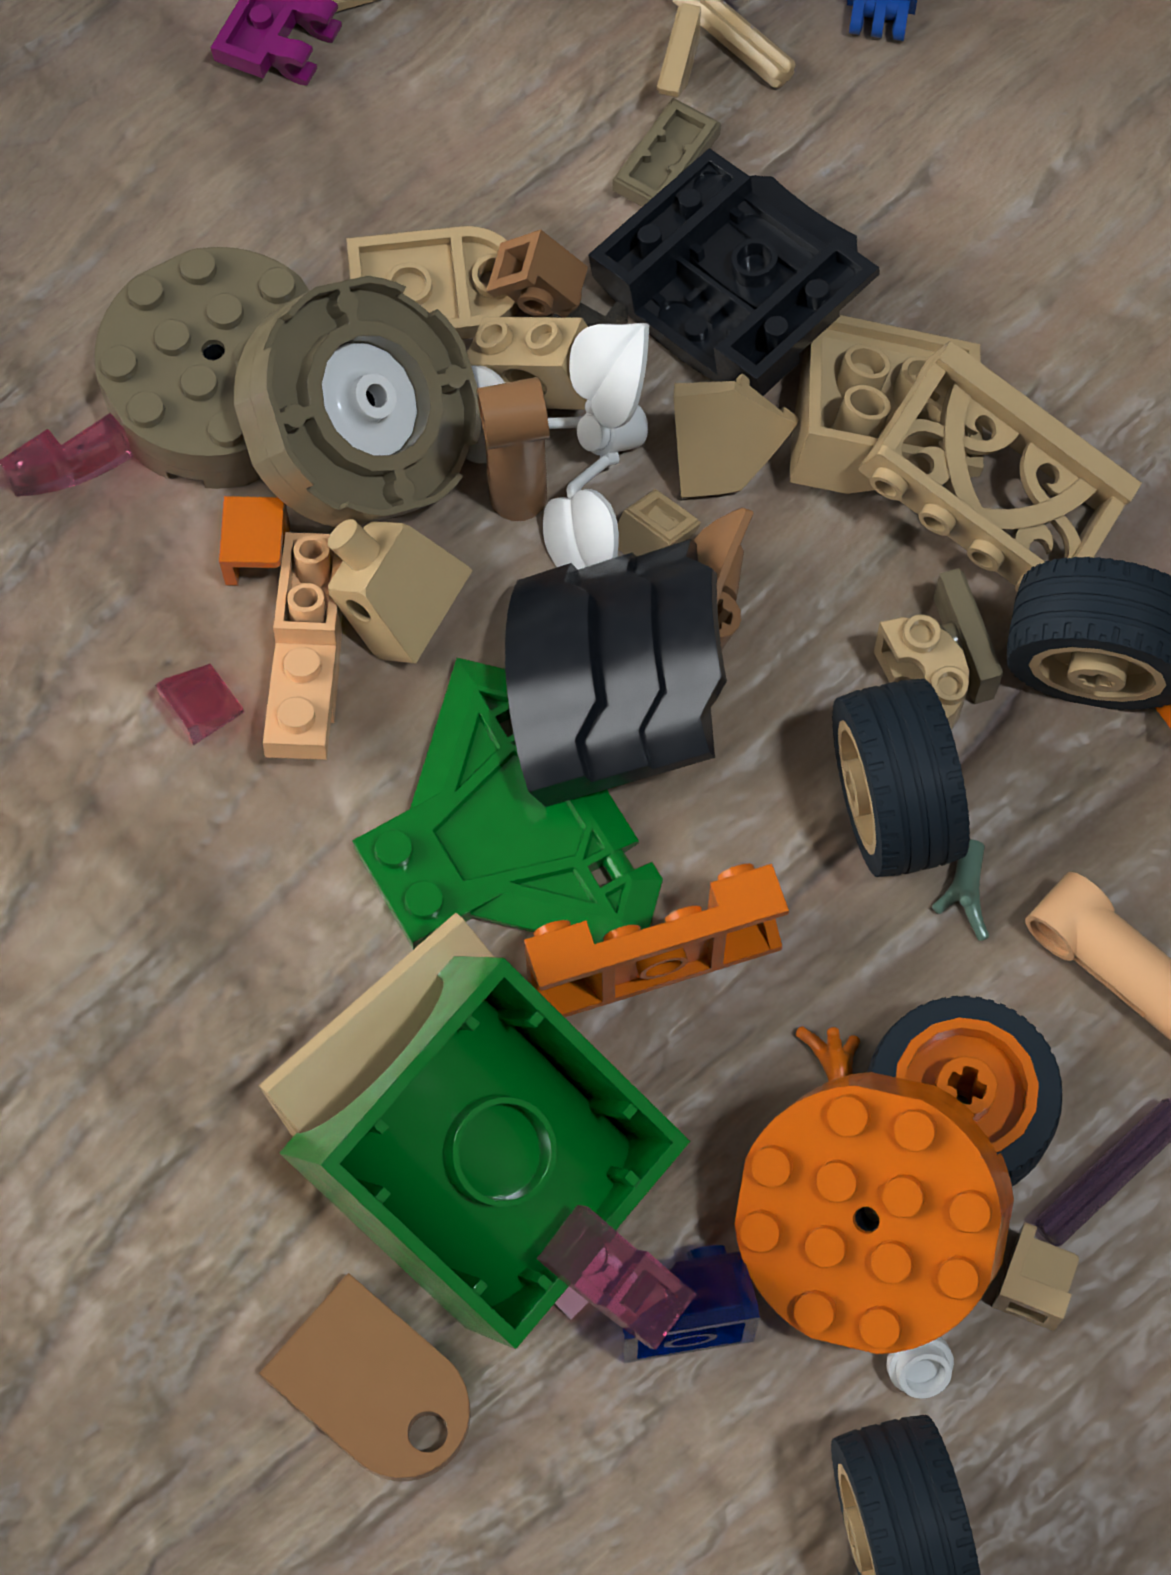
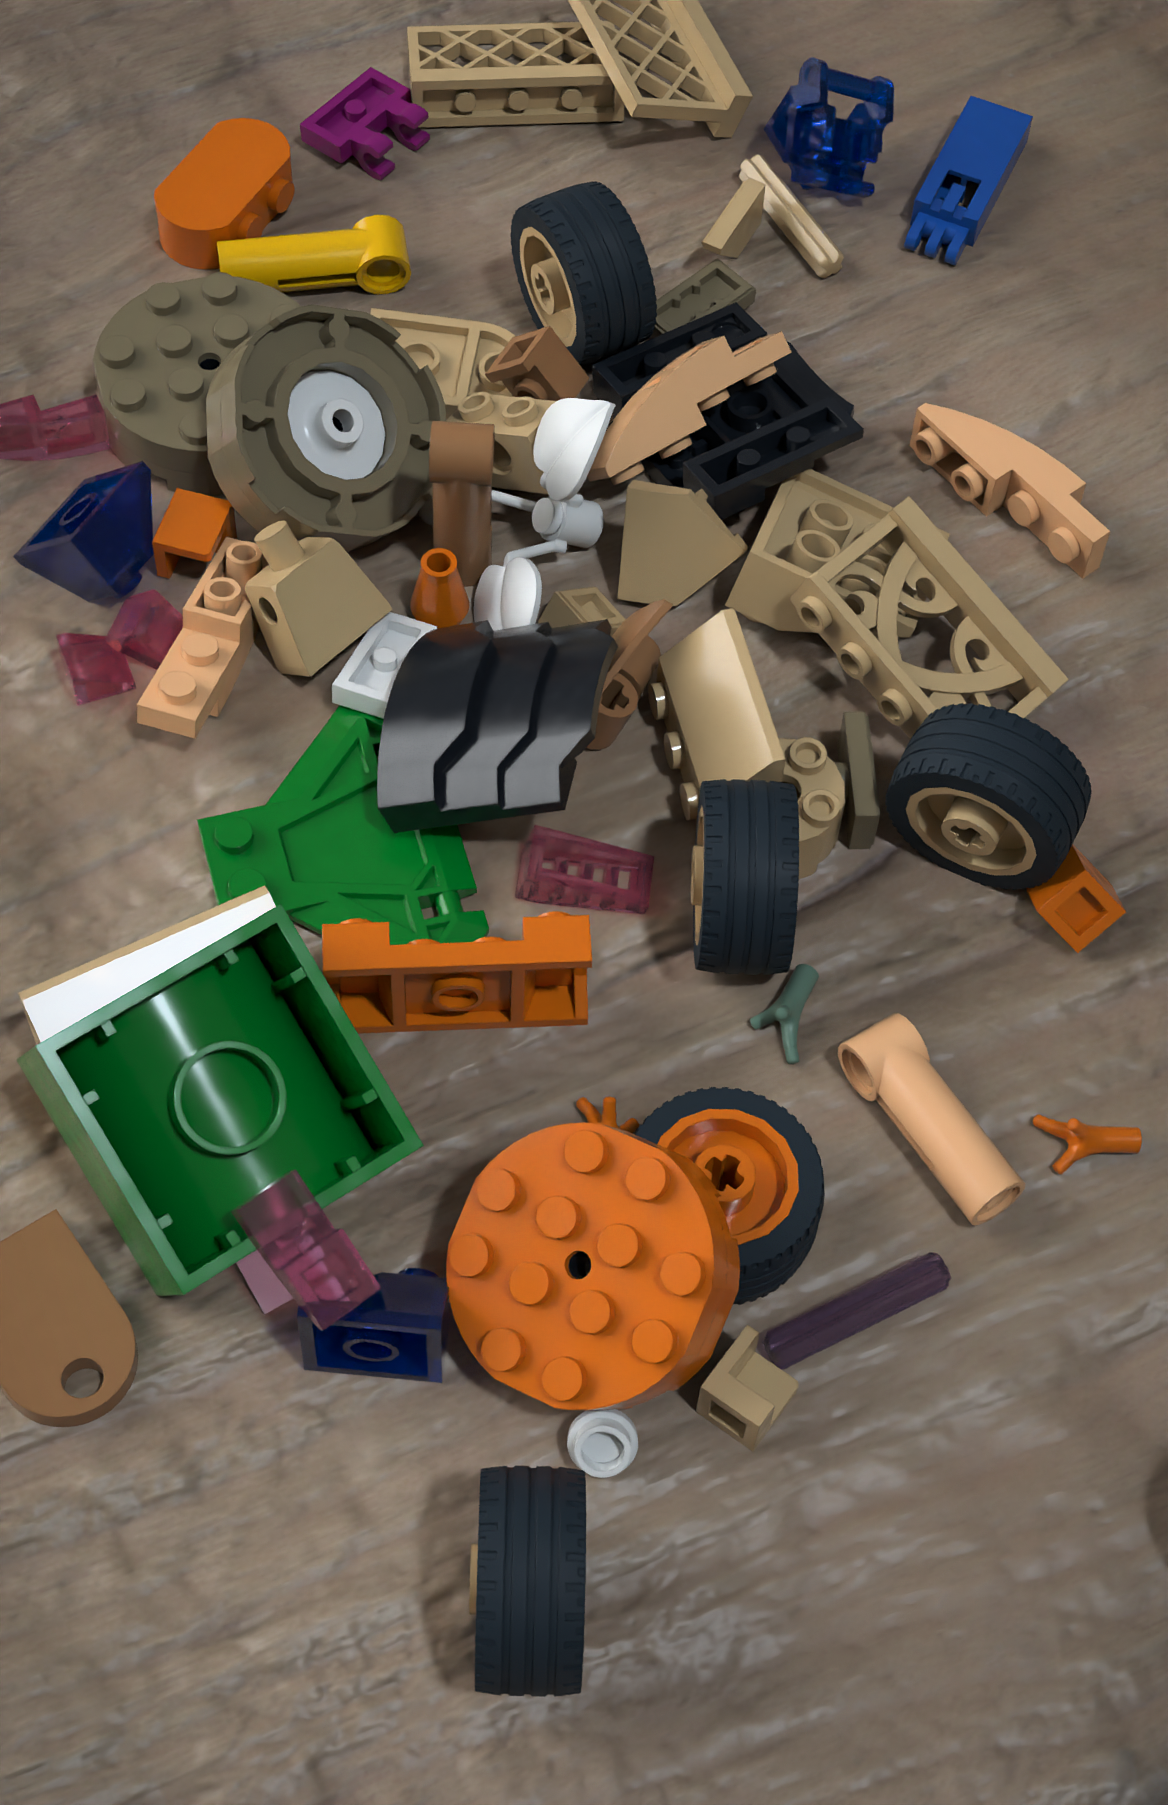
camera: 10 degrees right, 10 degrees down
none -> clear blue slope [13,461,154,602]
none -> clear pink slope [105,589,183,670]
none -> orange brick [154,118,295,270]
none -> yellow piece [217,215,411,294]
none -> white plate [332,612,437,719]
none -> orange cone [410,548,469,629]
none -> black wheel [510,181,657,365]
none -> clear pink slope [515,825,655,914]
none -> light nougat slope [587,331,791,485]
none -> tan slope [648,608,786,822]
none -> light nougat slope [909,403,1110,579]

